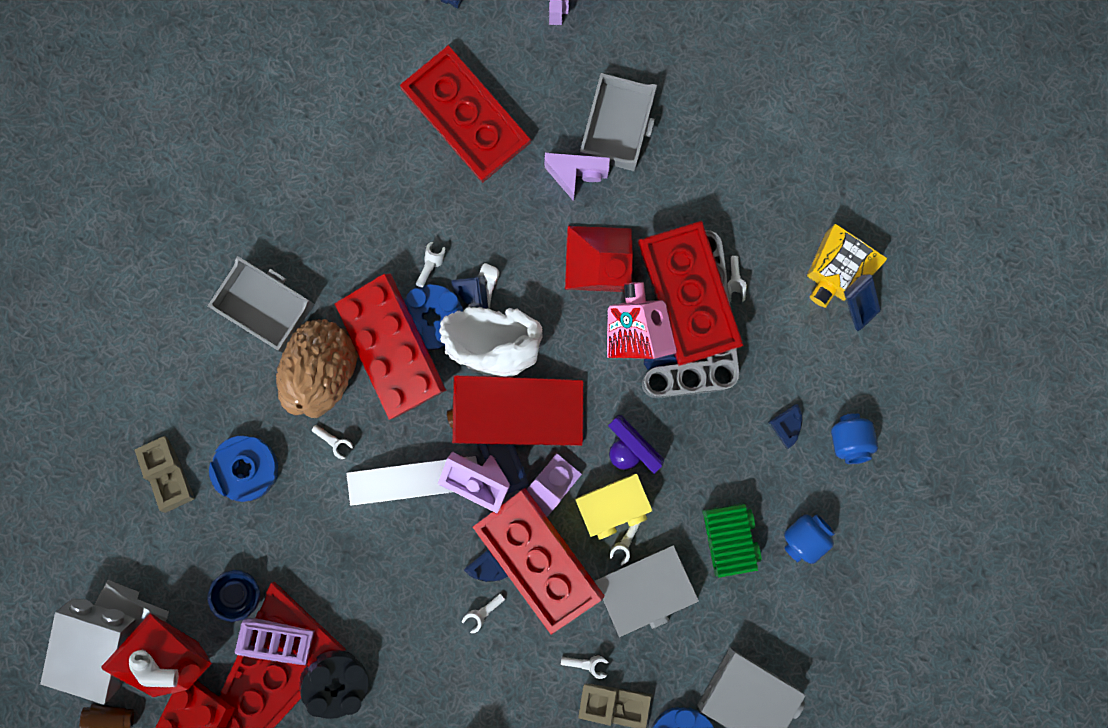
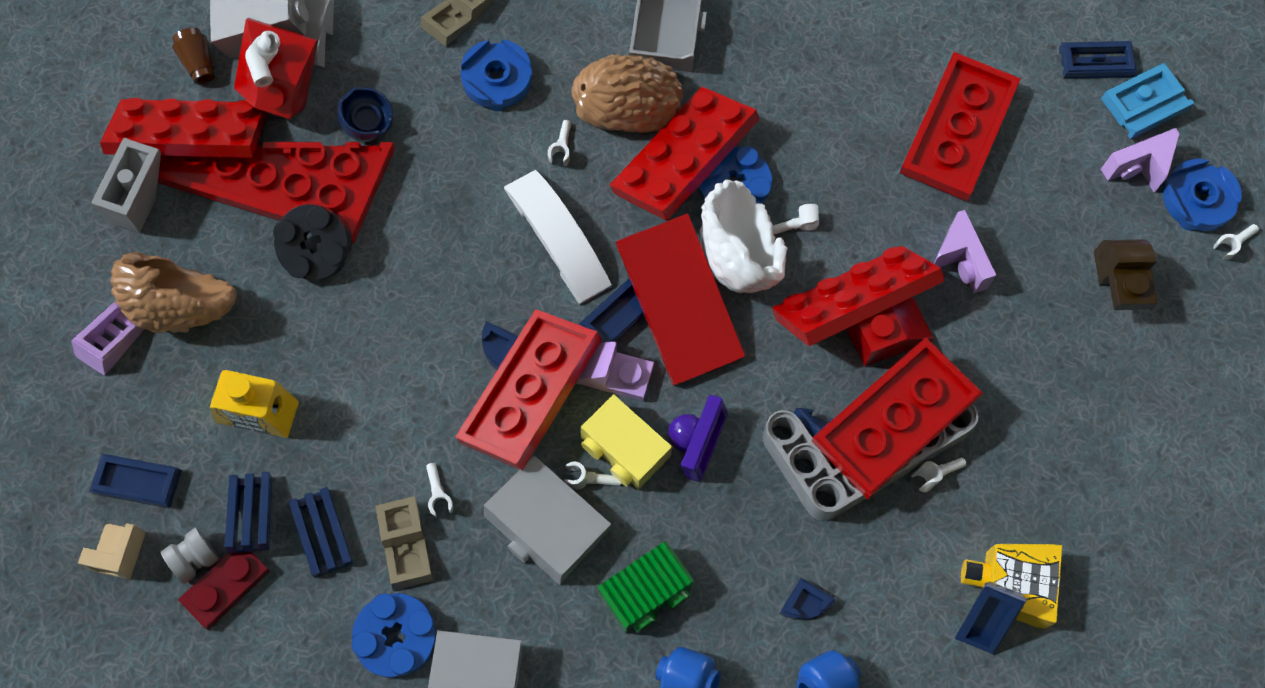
camera: 65 degrees right, 15 degrees down
lavender slope [235,617,314,665] -> none
white hand [416,242,445,287] -> none
lavender slope [438,452,510,513] -> none
dark blue tile [451,276,489,309] -> none
white hand [462,594,505,633] -> none
light grey container [580,73,657,171] -> none
torso [607,282,676,359] -> none
none -> red plate [772,246,944,347]
none -> dark brown brick [1094,239,1157,310]

